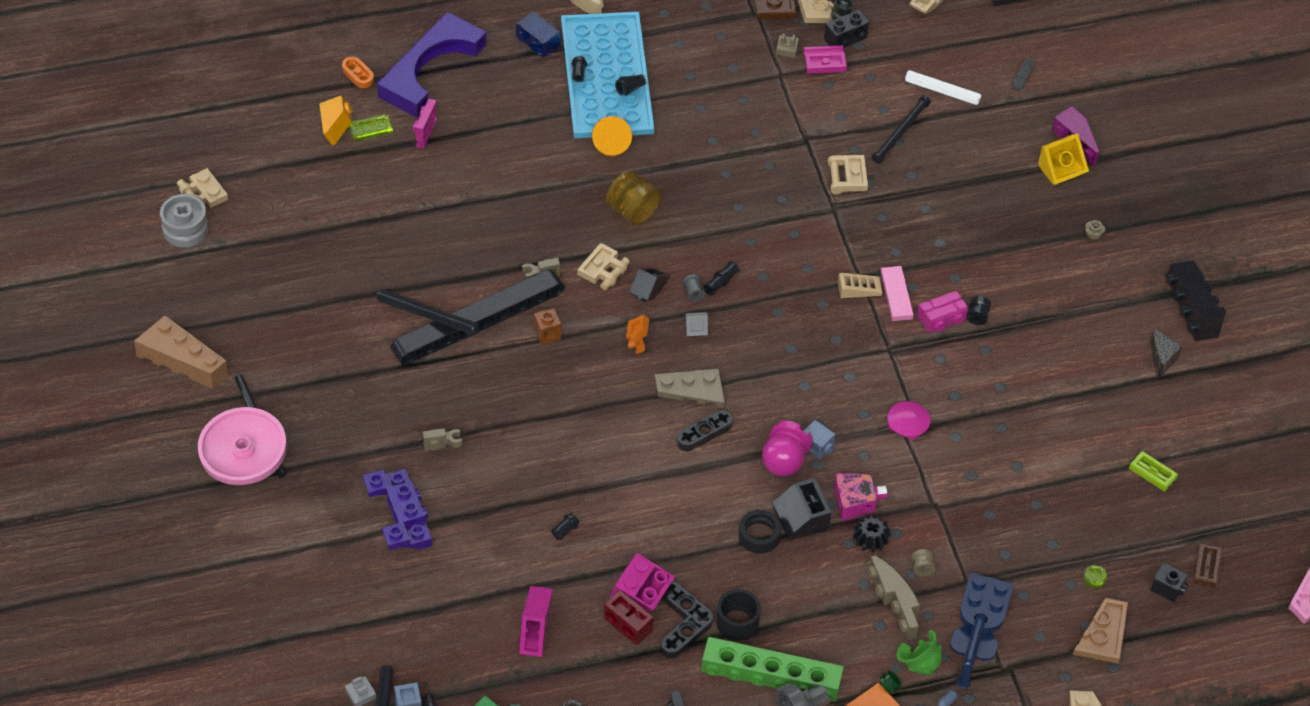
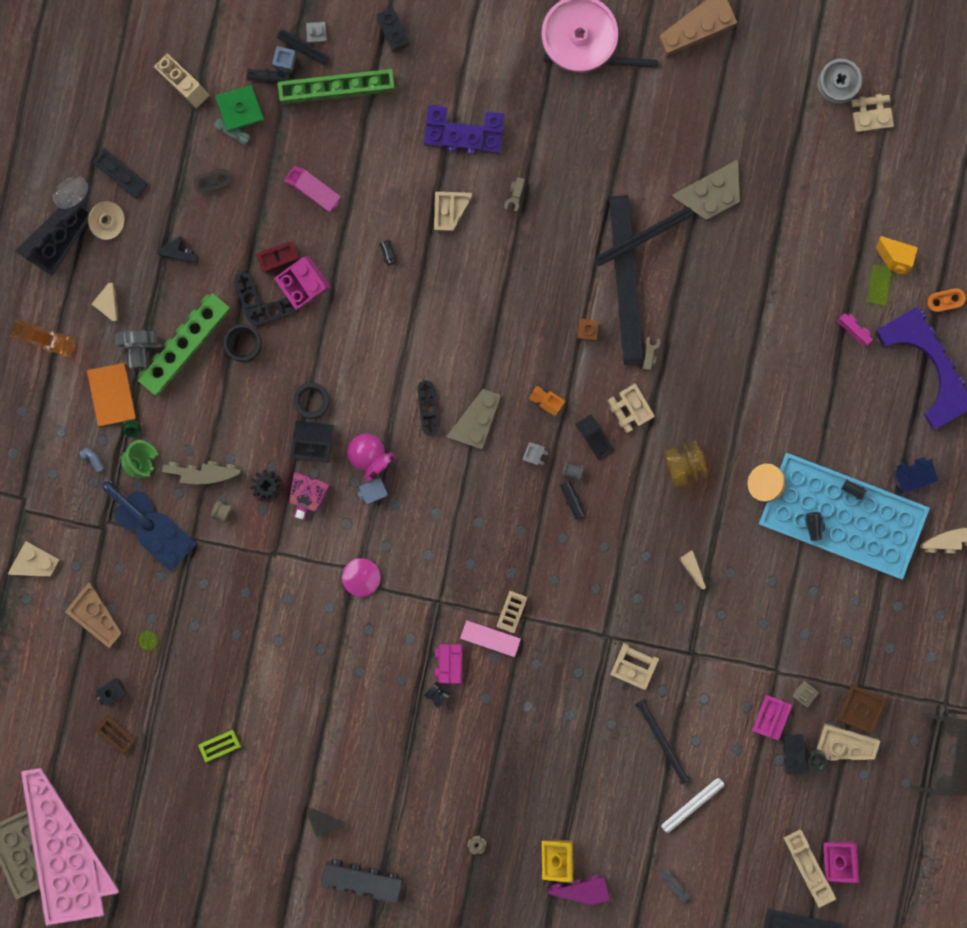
camera: 120 degrees right, 35 degrees up
none -> bright green brick [278,69,395,105]
none -> black brick [376,7,410,53]
none -> tan wing [434,192,472,231]
none -> dark tan wing [672,160,740,221]
none -> tan slope [679,550,706,589]

